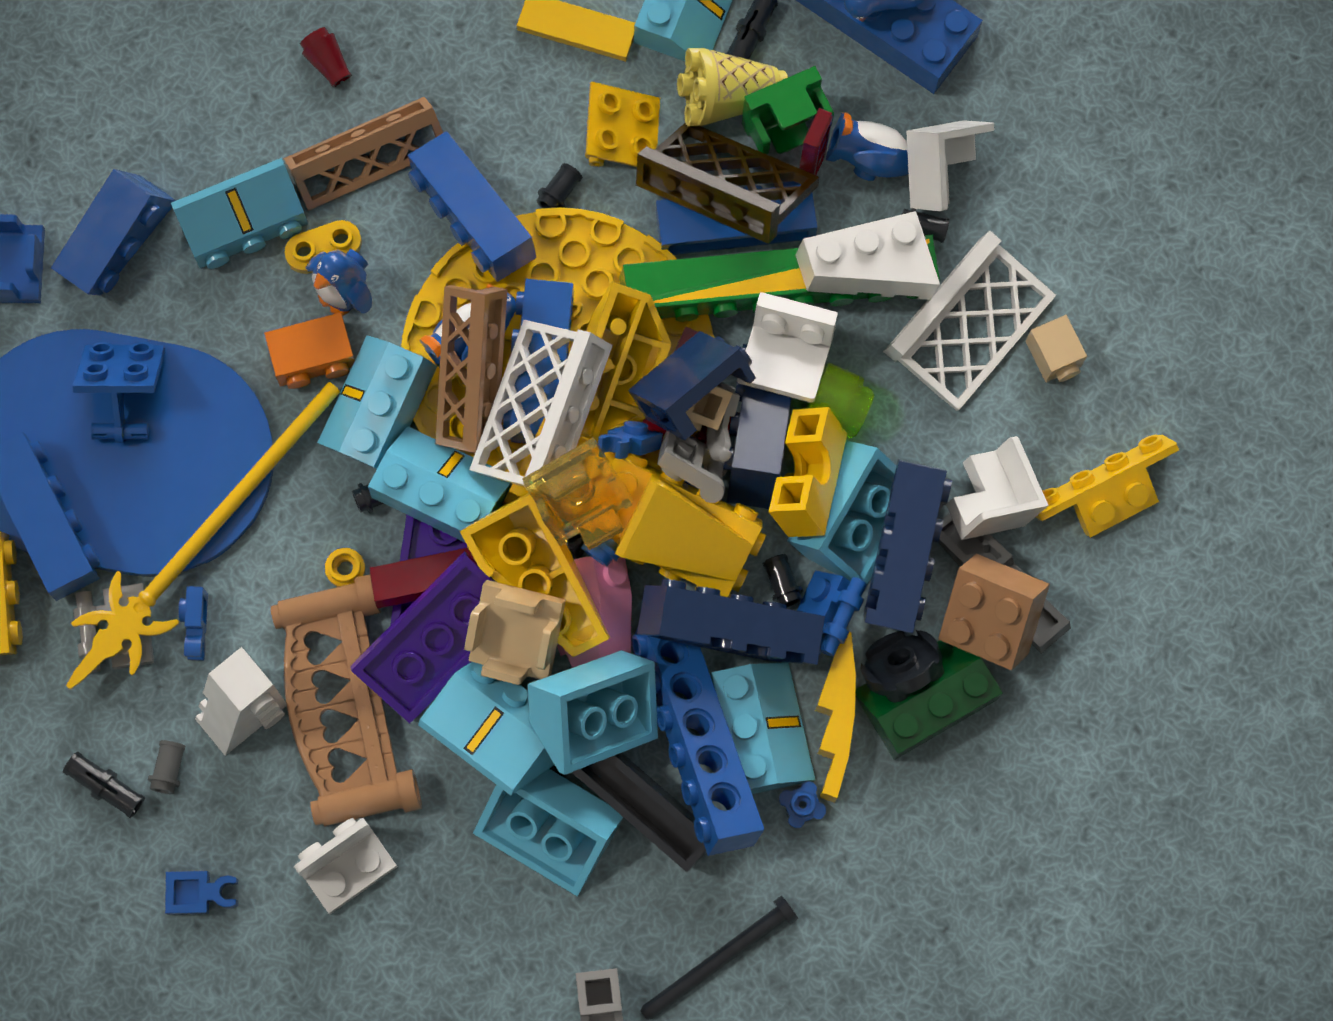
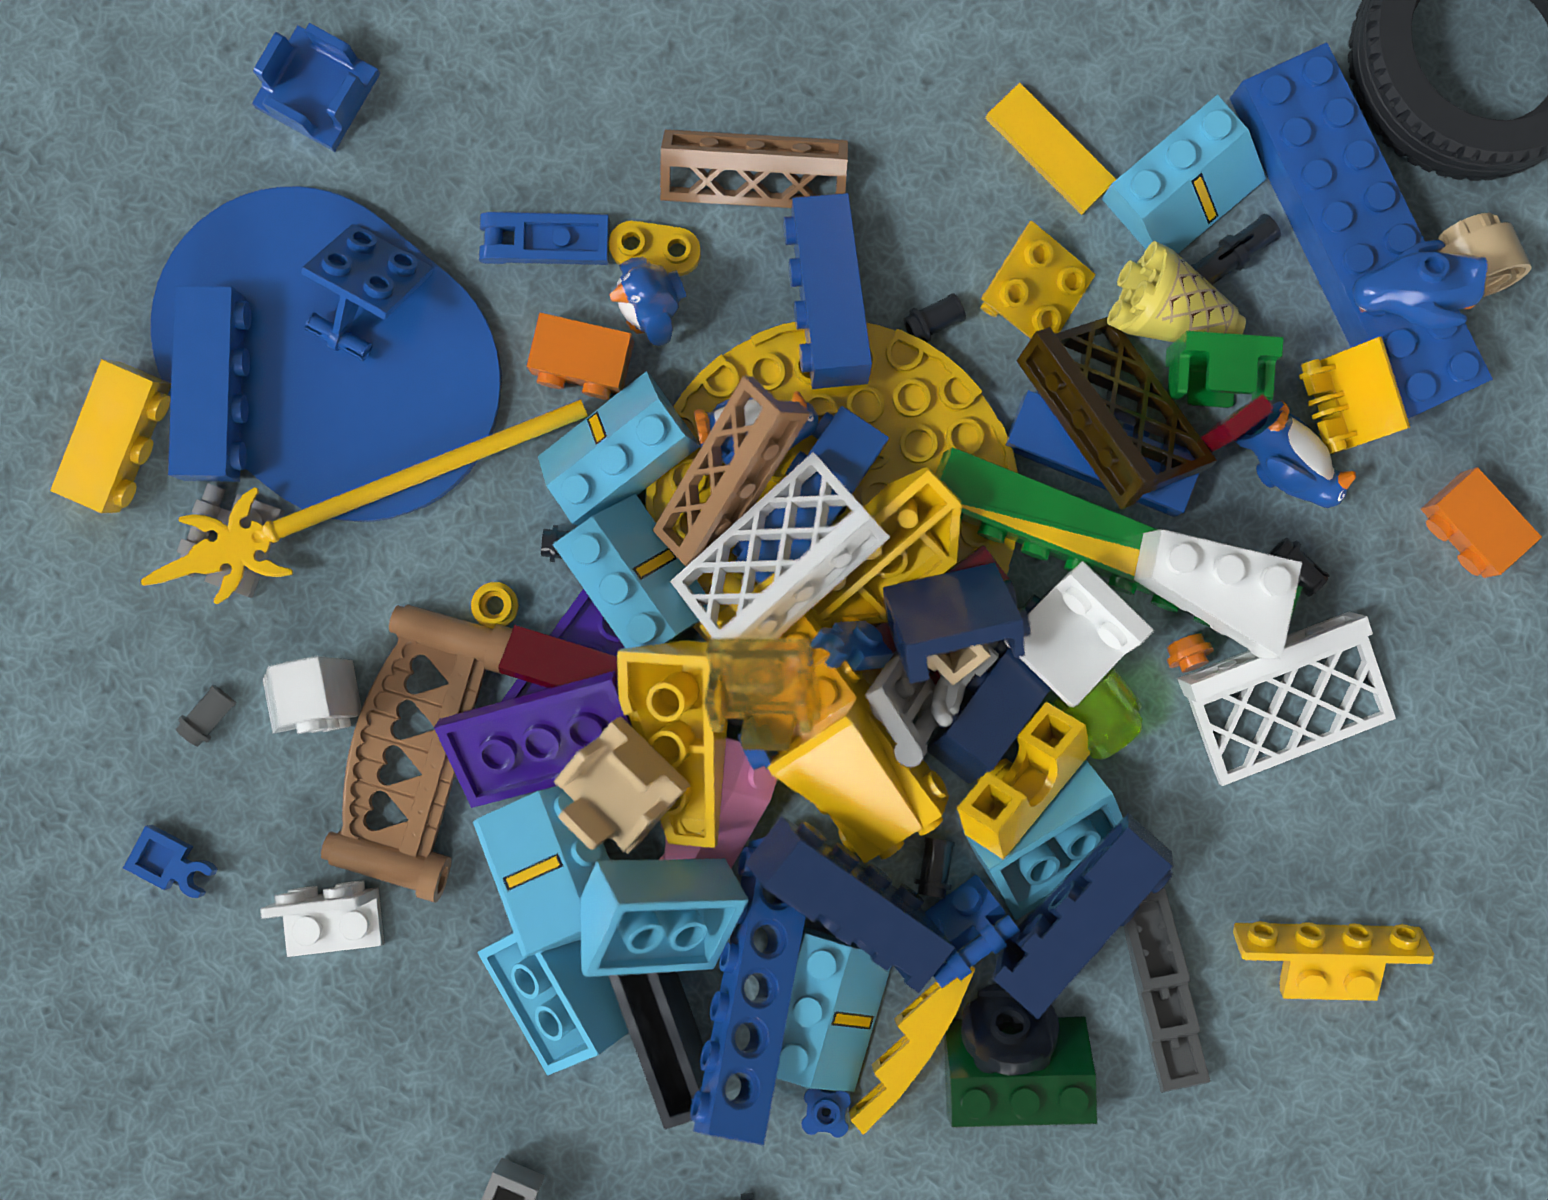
camera: 30 degrees right, 10 degrees up
blue wedge [51,169,176,296] -> none
black pin [63,751,145,818] -> none
medium azure slope [171,158,308,269] -> none
blue plate [179,586,208,661] -> none
dark red cone [300,27,352,87] -> none
white panel [906,120,994,211] -> none
medium nougat brick [938,554,1050,671] -> none
white panel [946,436,1049,540] -> none
tan brick [1025,315,1087,382] -> none
none -> blue plate [479,212,610,265]
none -> orange plate [1167,633,1214,673]
none -> yellow hinge [1299,336,1411,454]
none -> orange brick [1421,467,1542,578]

